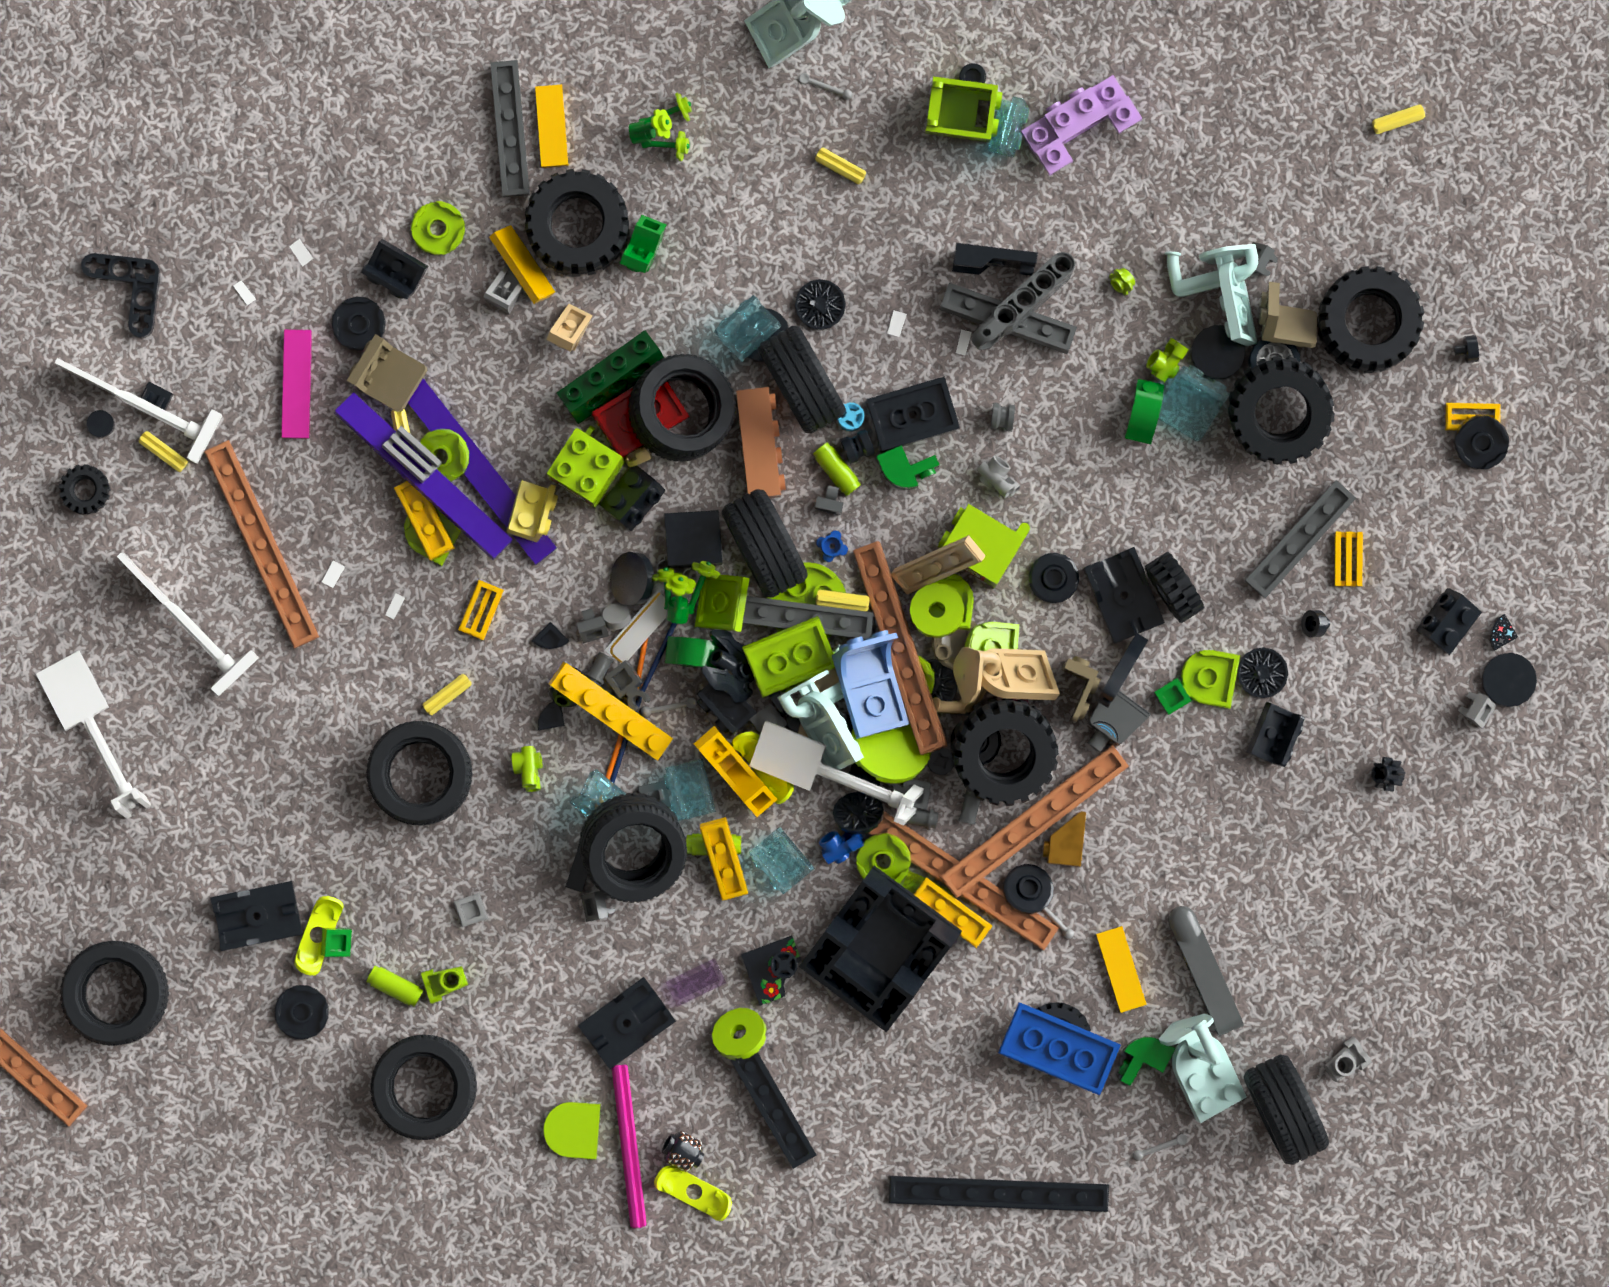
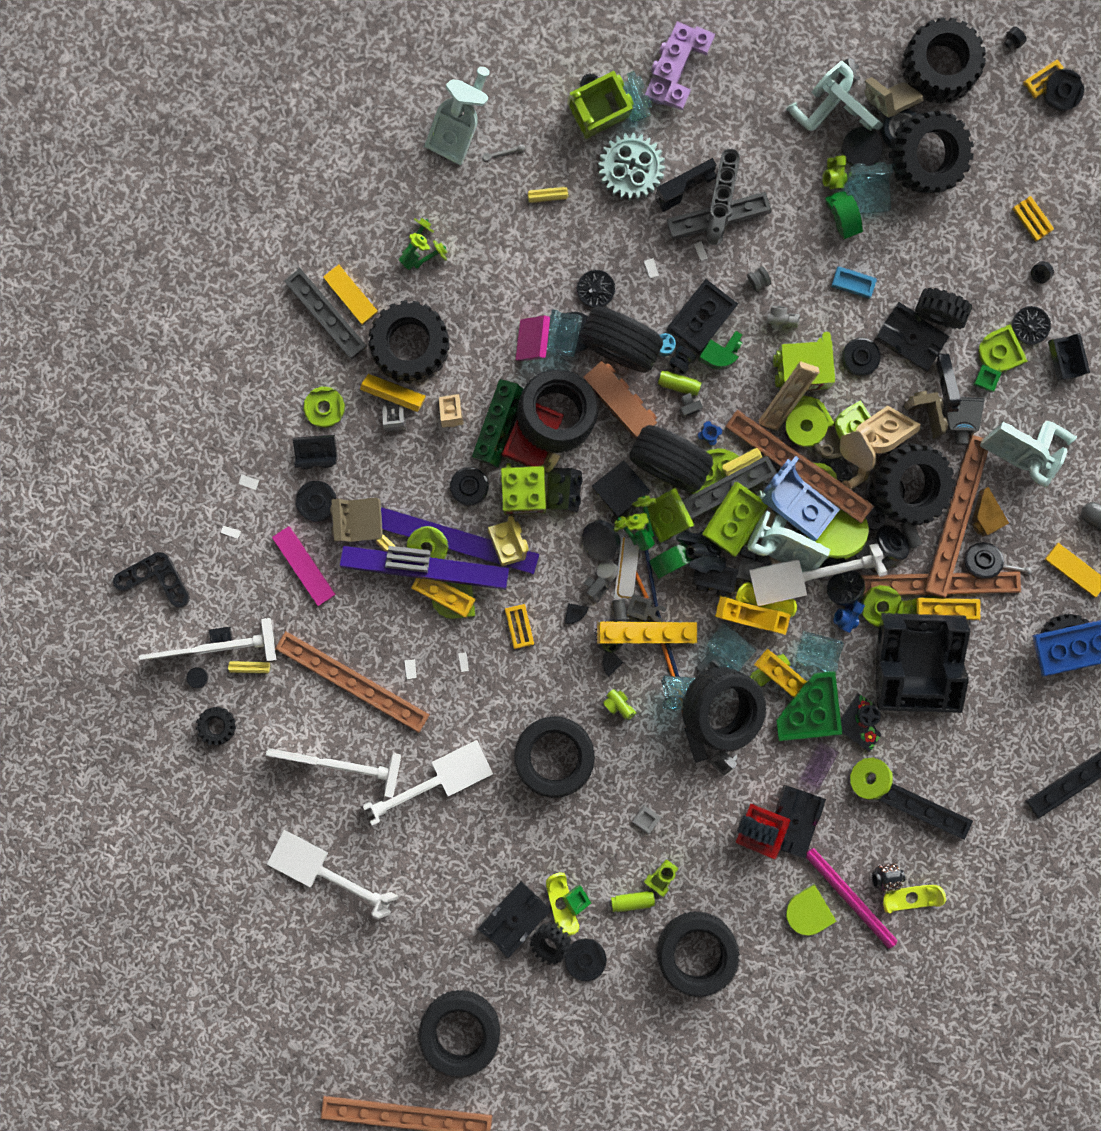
camera: 30 degrees left, 0 degrees up
light yellow axle [423,674,472,715] -> none
green brick [620,215,667,273] -> none
light grey hinge [641,698,697,717] -> none
lime plate [1109,268,1135,296] -> none
dark grey plate [1245,480,1356,599] -> none
none -> white piece [362,740,493,825]
none -> black wheel [450,467,489,506]
none -> dark pink tile [516,315,550,361]
none -> black tyre [530,922,572,965]
none -> light aqua gear [598,133,665,201]
none -> red plate [736,803,791,859]
none -> green plate [776,671,842,741]
none -> dark azure tile [831,266,877,299]
none -> black wheel [876,525,910,561]
none -> light aqua plate [980,421,1077,488]

